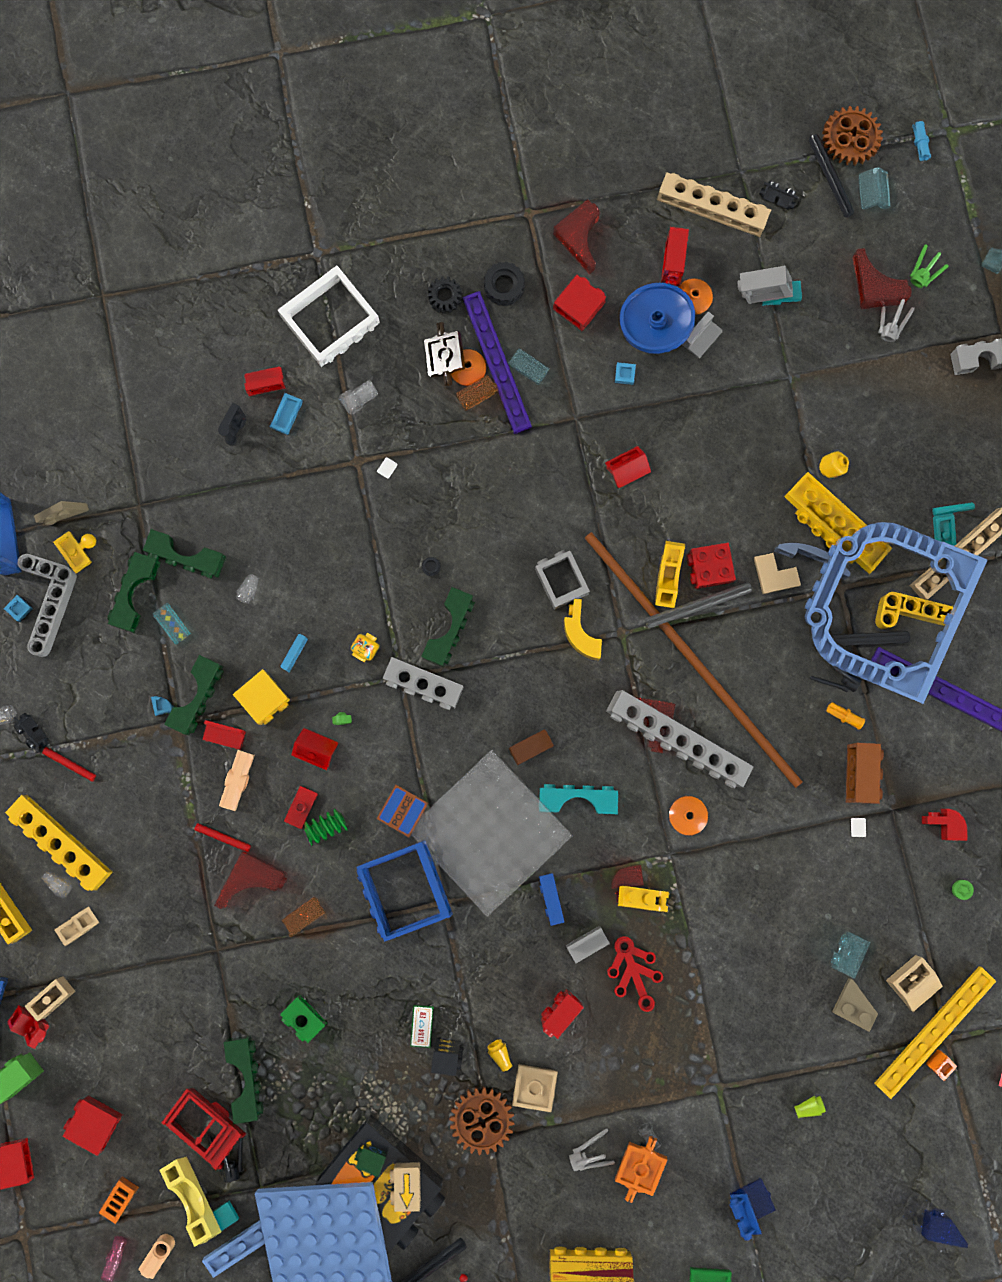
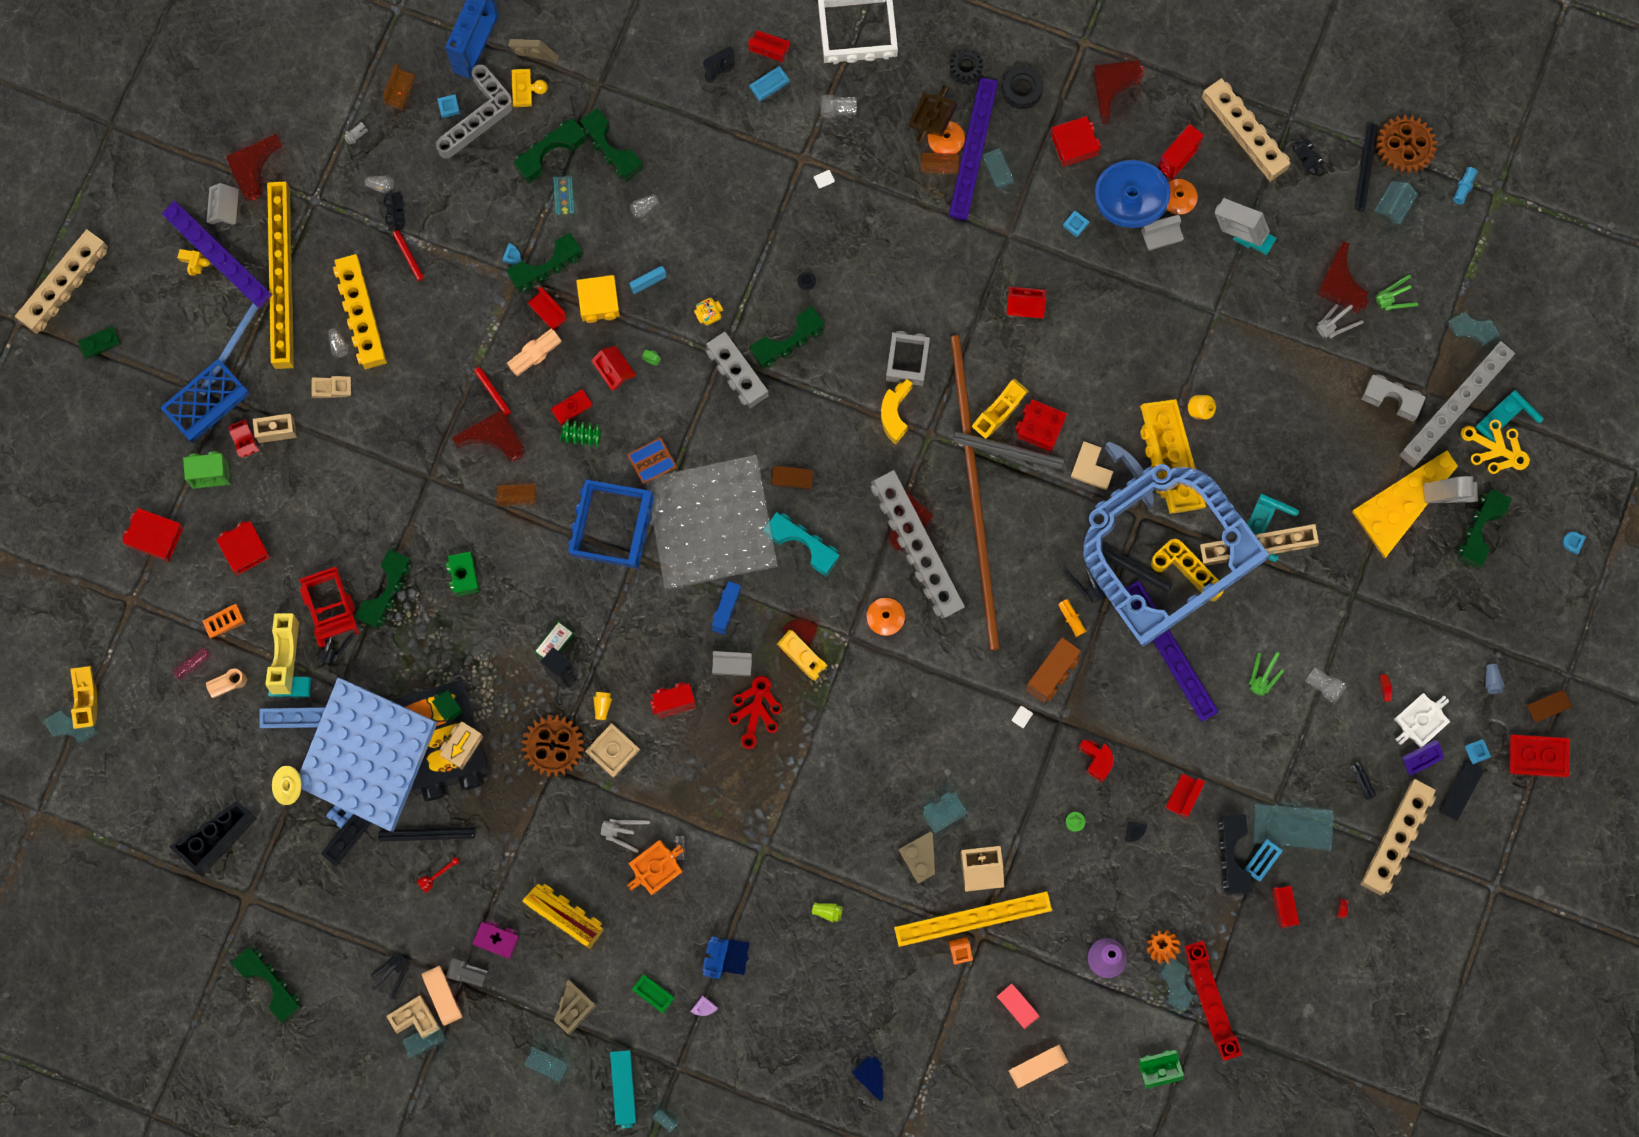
camera: 35 degrees right, 5 degrees down
none -> lavender tile [690,996,718,1016]

